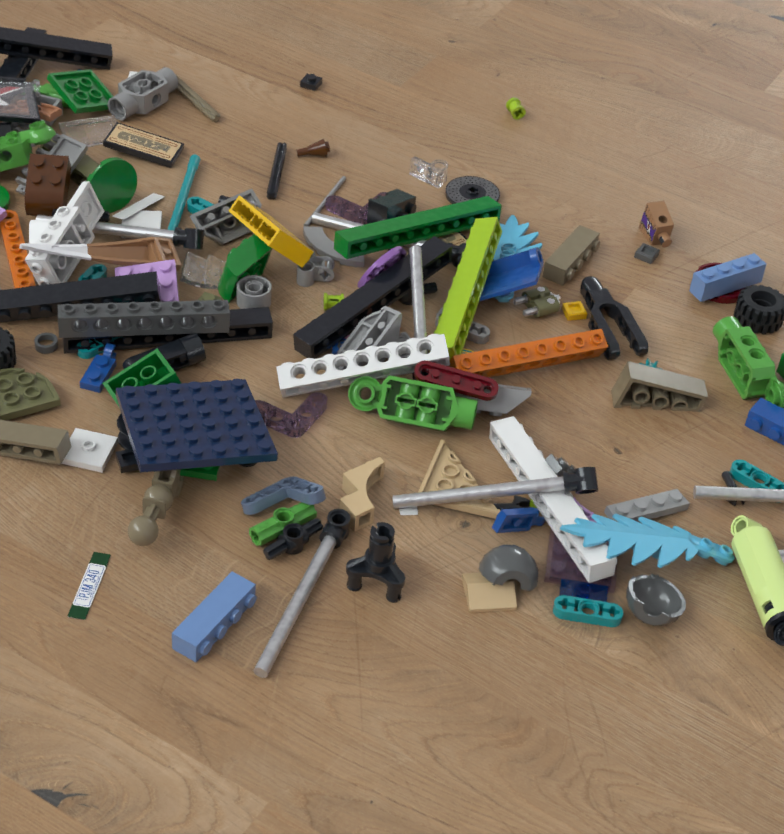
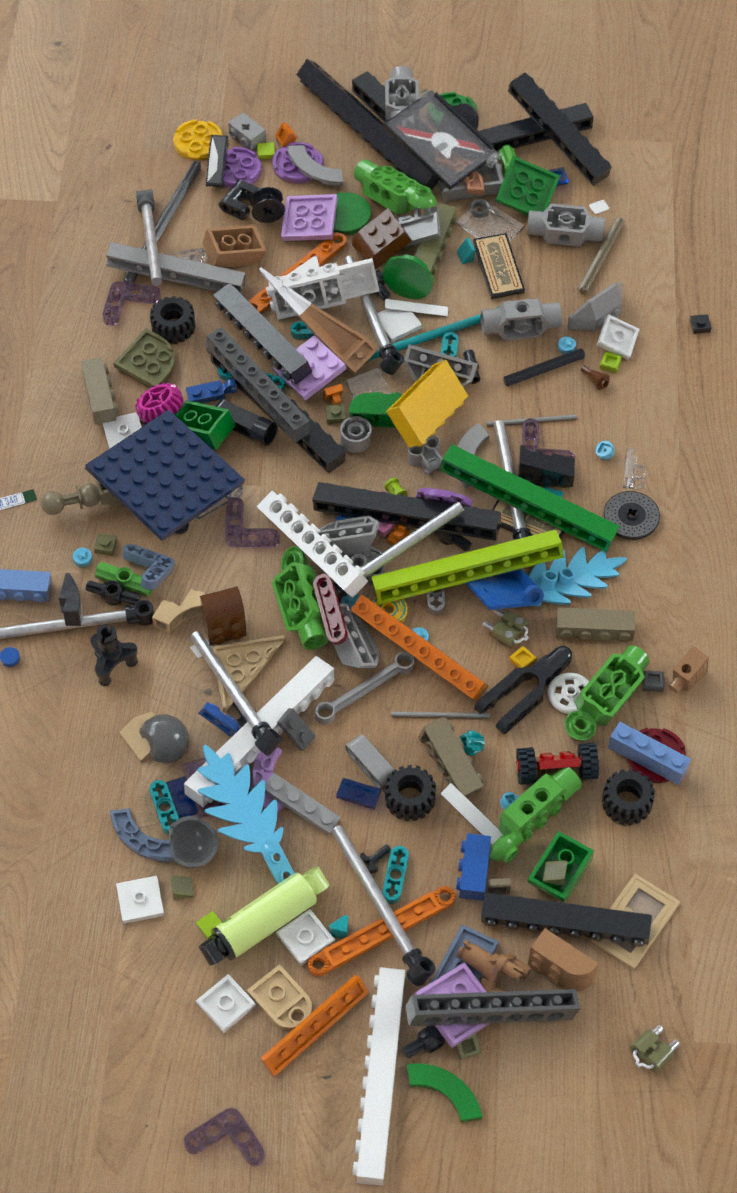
camera: 65 degrees right, 15 degrees up
none -> blue tile [0,647,20,667]
none -> black slope [59,573,82,626]
none -> medium azure tile [73,548,92,567]
none -> olive plate [94,533,117,555]
none -> sand blue tile [110,808,174,862]
none -> white plate [116,876,164,924]
none -> dark pink gear [135,383,184,424]
none -> olive slope [170,875,194,900]
none -> lime tile [196,911,222,939]
none -> reddish brown brick [200,586,247,645]
none -> light grey piece [315,652,414,725]
none -> orange tile [323,384,344,405]
none -> clear blue plate [336,777,381,810]
none -> light grey beam [345,734,394,788]
none -> black tyre [385,765,436,821]
none -> light grey axle [391,712,490,718]
none -> white sticker [441,783,503,844]
none -> teal slope [457,237,475,264]
none -> dark grey piece [470,199,489,218]
none -> light grey brick [481,298,562,341]
none -> medium azure tile [500,792,519,810]
none -> black plate [516,743,599,785]
none -> white plate [547,673,589,714]
none -> medium azure tile [558,337,576,354]
none -> bright green brick [565,645,650,741]
none -> light grey wedge [567,282,623,332]
none -> medium azure tile [595,441,615,460]
none -> white plate [597,314,640,360]
none -> lime tile [599,352,622,373]

